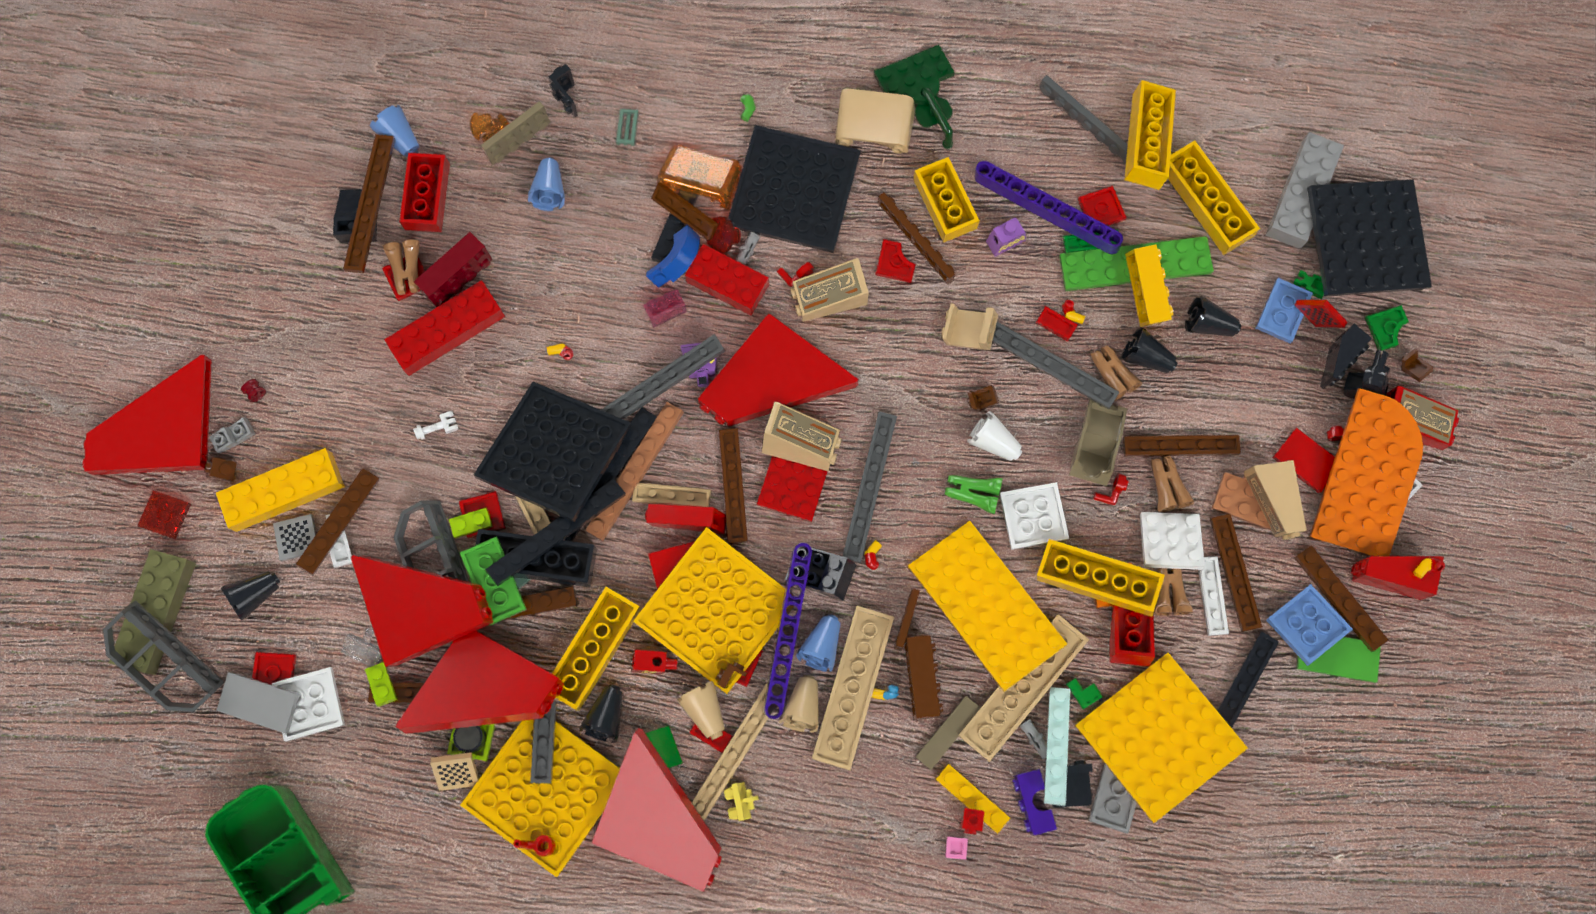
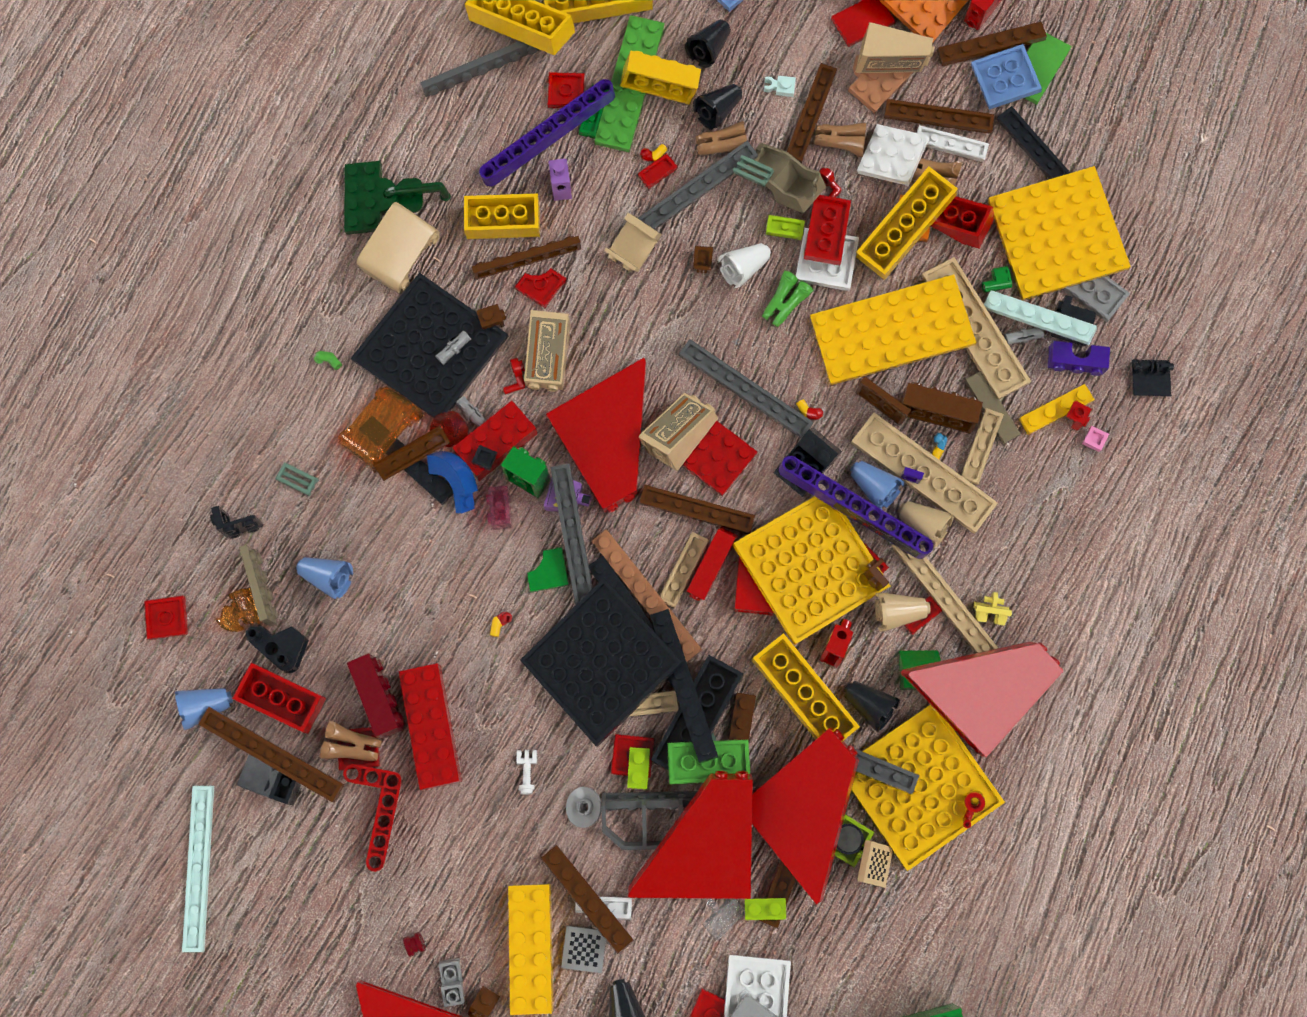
camera: 70 degrees left, 0 degrees up
none -> red tile [144,596,188,640]
none -> light aqua tile [182,786,214,952]
none -> black piece [246,624,309,673]
none -> red beam [343,764,402,872]
none -> light grey pin [436,331,471,365]
none -> black tile [472,445,498,471]
none -> reddish brown bracket [476,304,507,330]
none -> green brick [501,446,550,499]
none -> green tile [527,547,569,593]
none -> light grey dish [566,787,601,828]
none -> sand green tile [733,155,774,187]
none -> light aqua plate [764,76,796,97]
none -> lime plate [766,215,805,240]
none -> red plate [803,195,851,266]
none -> dark purple tile [901,467,924,484]
none -> tan tile [961,408,1004,486]
none -> black hinge [1132,359,1174,397]

